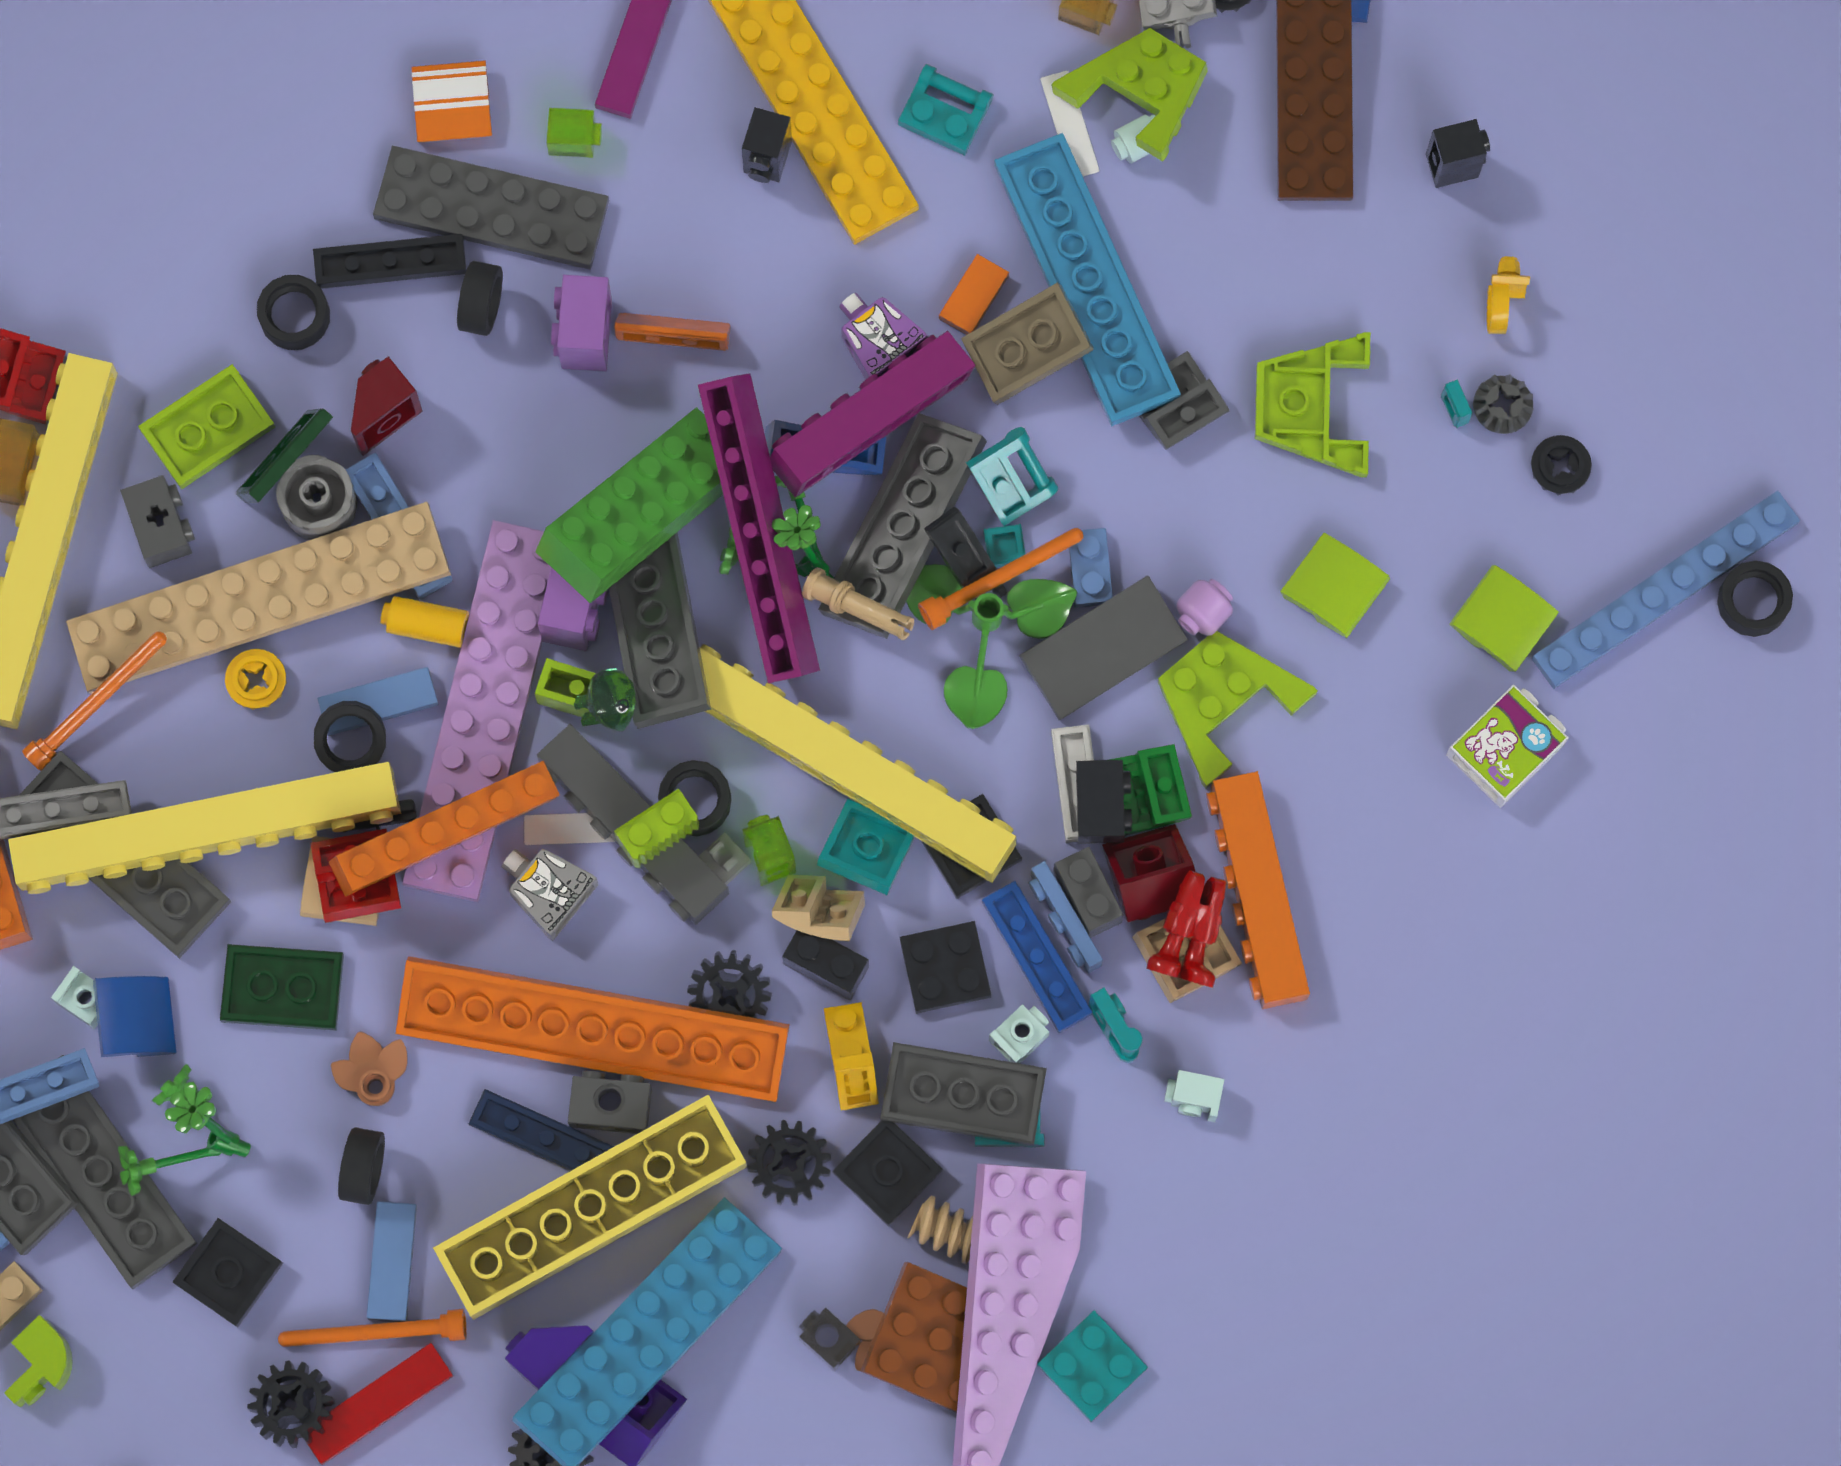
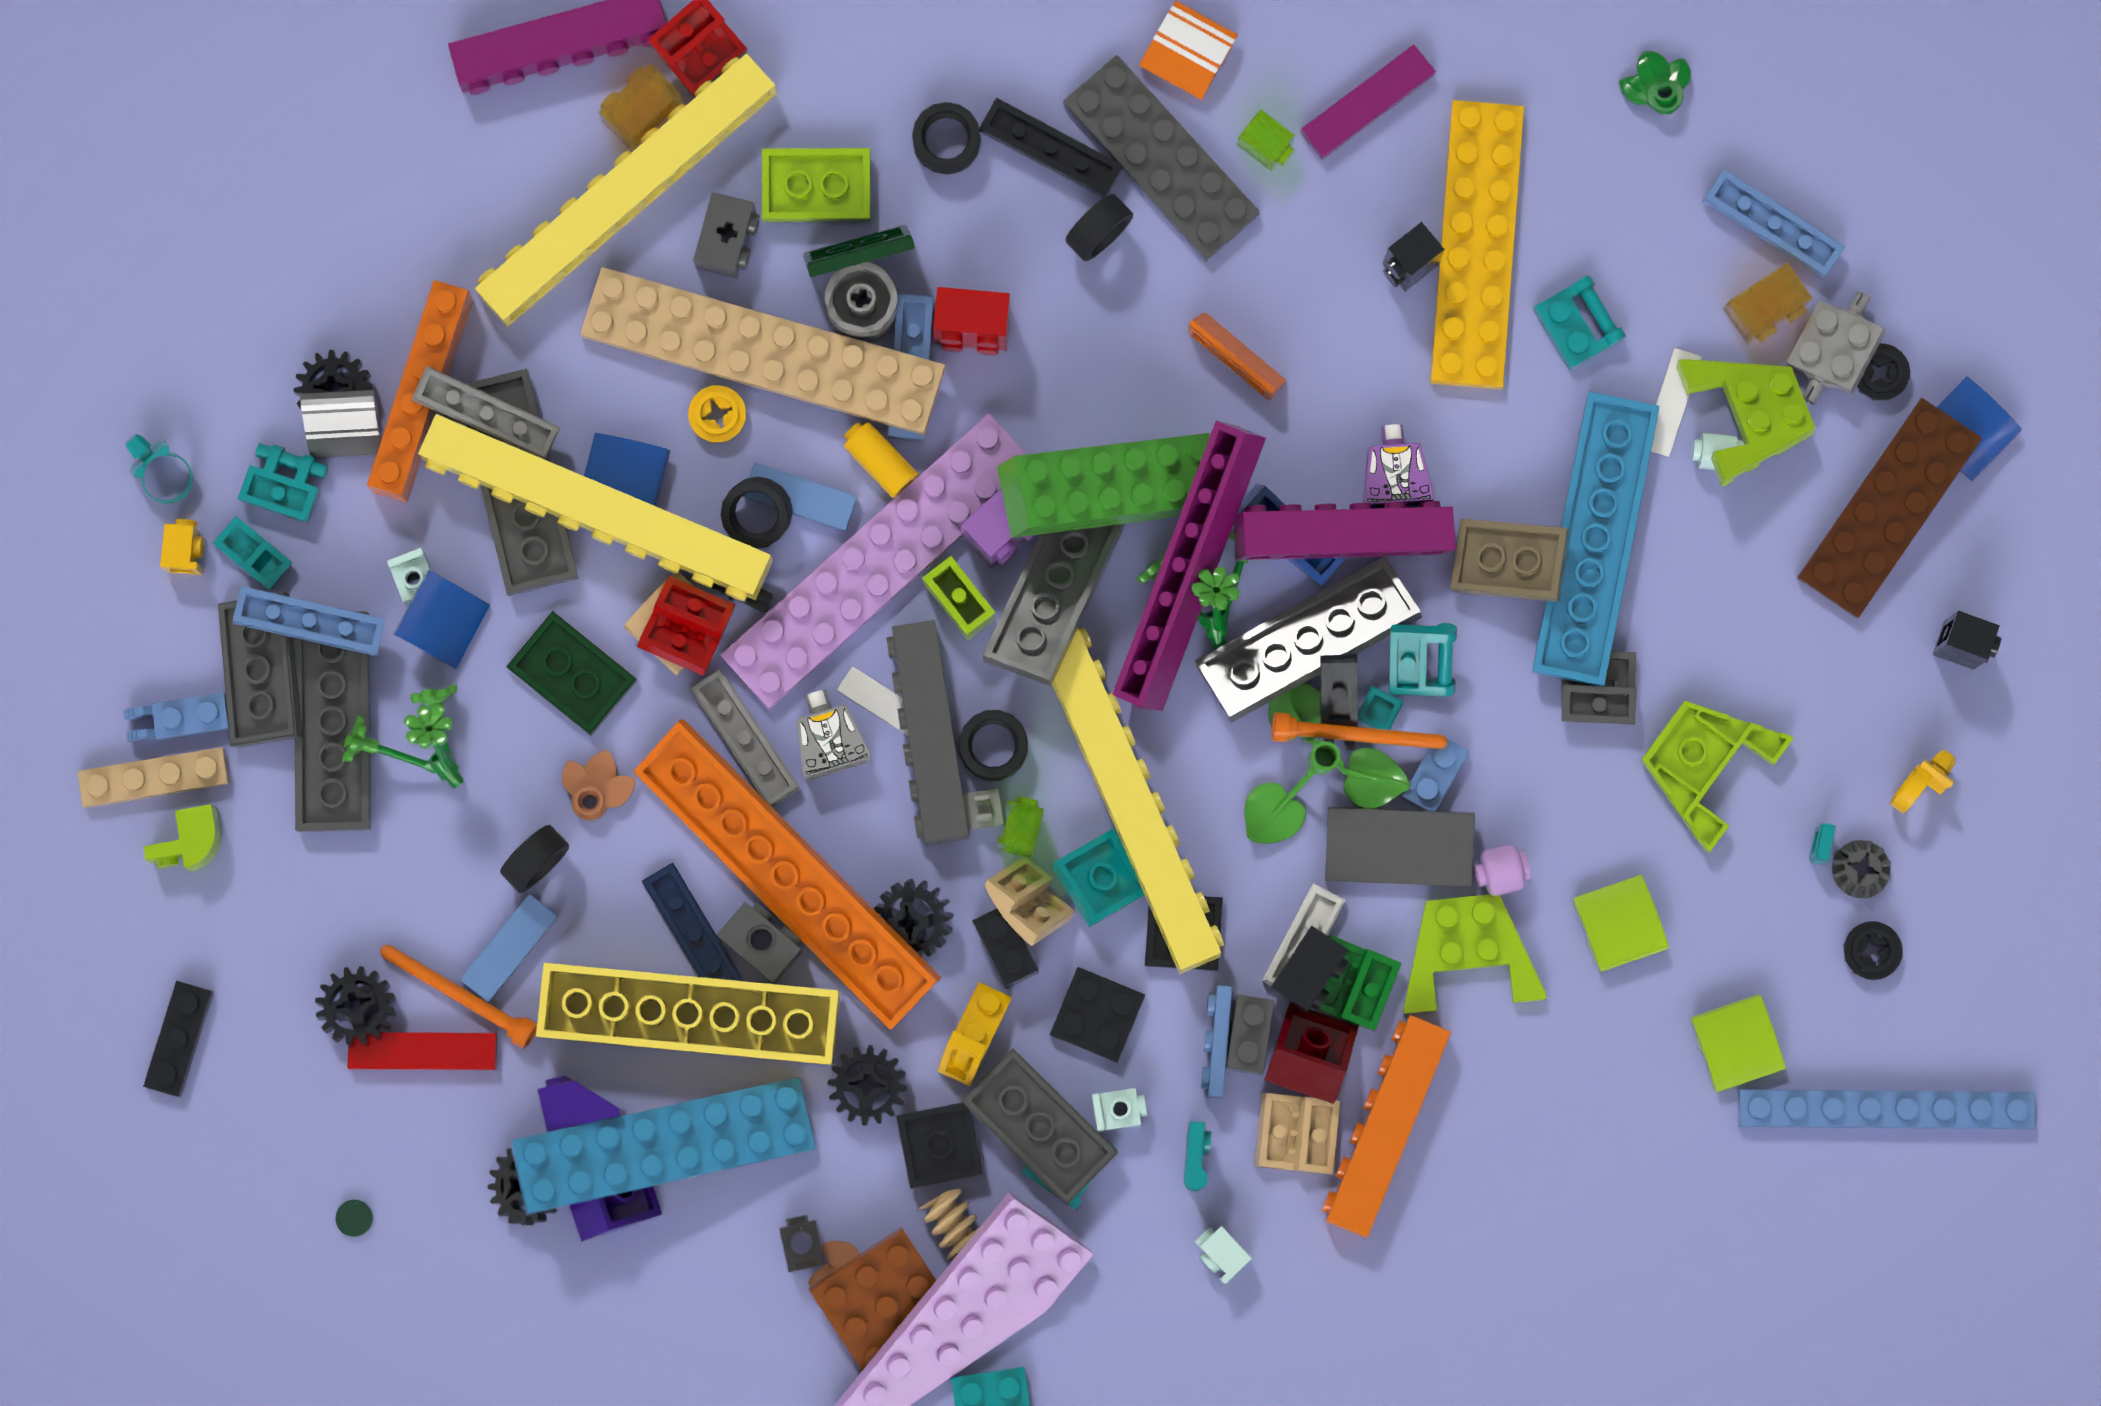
camera: 35 degrees right, 5 degrees up
orange piece [22,632,167,771] -> none
black plate [173,1218,283,1328] -> none
orange brick [329,761,560,897] -> none
dark red slope [351,356,423,456] -> none
medium lavender brick [551,275,612,372] -> none
clear green piece [573,668,636,732] -> none
lime brick [614,788,699,868] -> none
tan pin [802,567,914,640] -> none
orange tile [939,254,1009,335] -> none
blue plate [982,881,1093,1033] -> none
red piece [1146,870,1226,988] -> none
brick [1446,684,1569,808] -> none
black tyre [1717,560,1793,637] -> none
none -> blue slope [584,433,670,506]
none -> light grey tile [690,668,801,808]
none -> red brick [933,287,1010,355]

